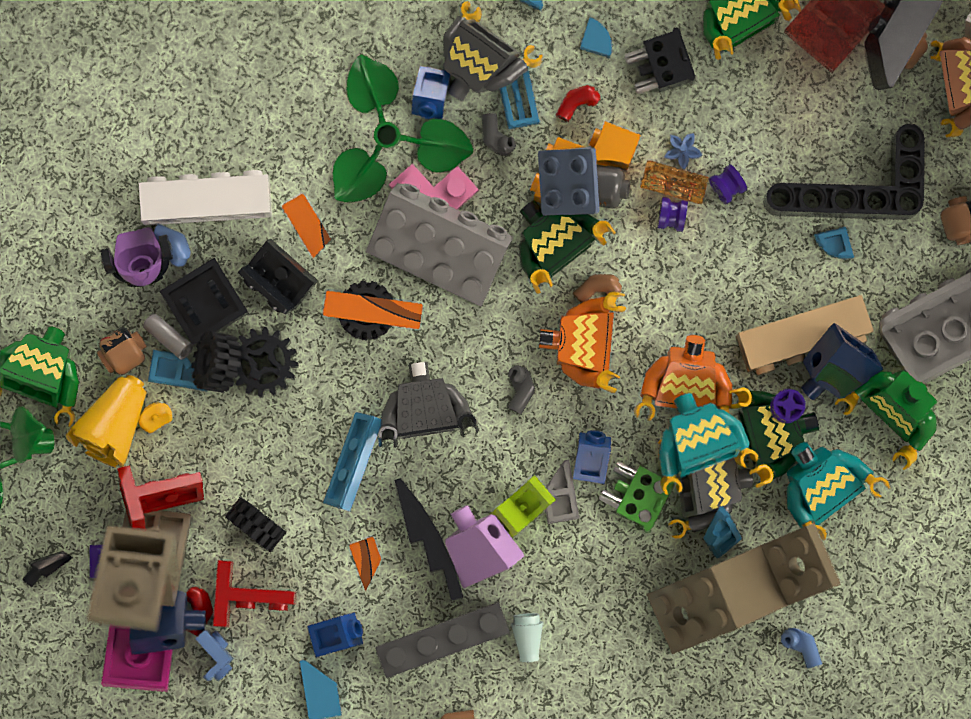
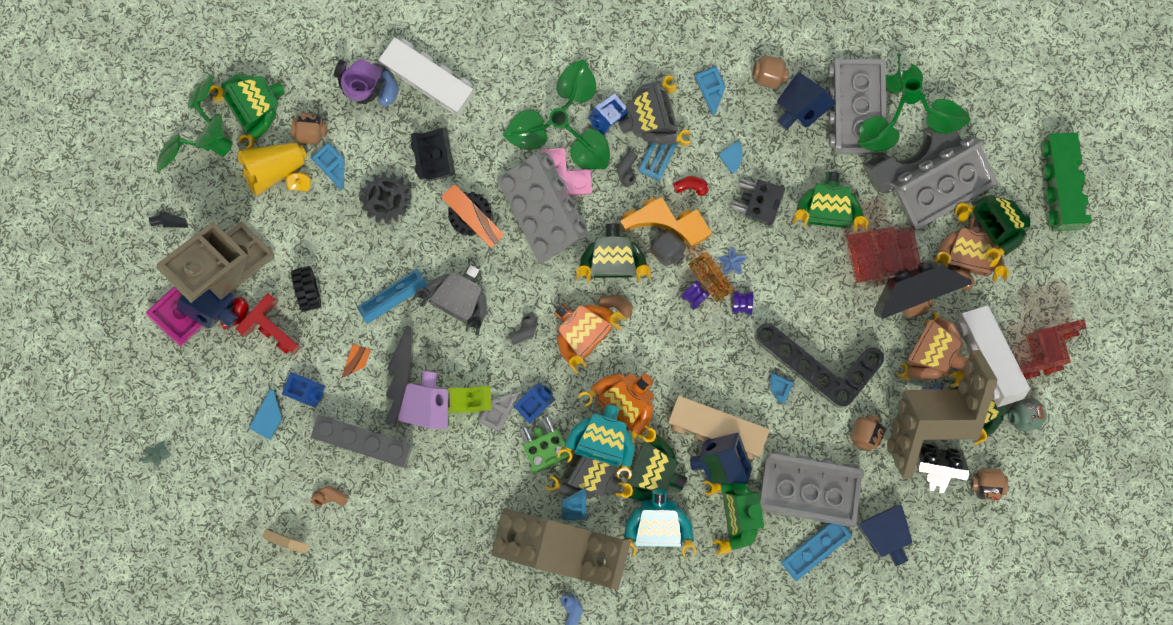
camera: 40 degrees right, 0 degrees up
red bracket [117,465,204,530] -> none
light grey axle [143,313,193,360] -> none
black plate [160,258,249,347] -> none
black tyre [191,331,241,393] -> none
medium blue bracket [196,630,234,681] -> none
orange sticker [282,194,332,259] -> none
light aqua cone [511,613,543,662] -> none
sand blue bracket [538,147,600,215] -> none
dark purple wheel [770,389,806,424] -> none

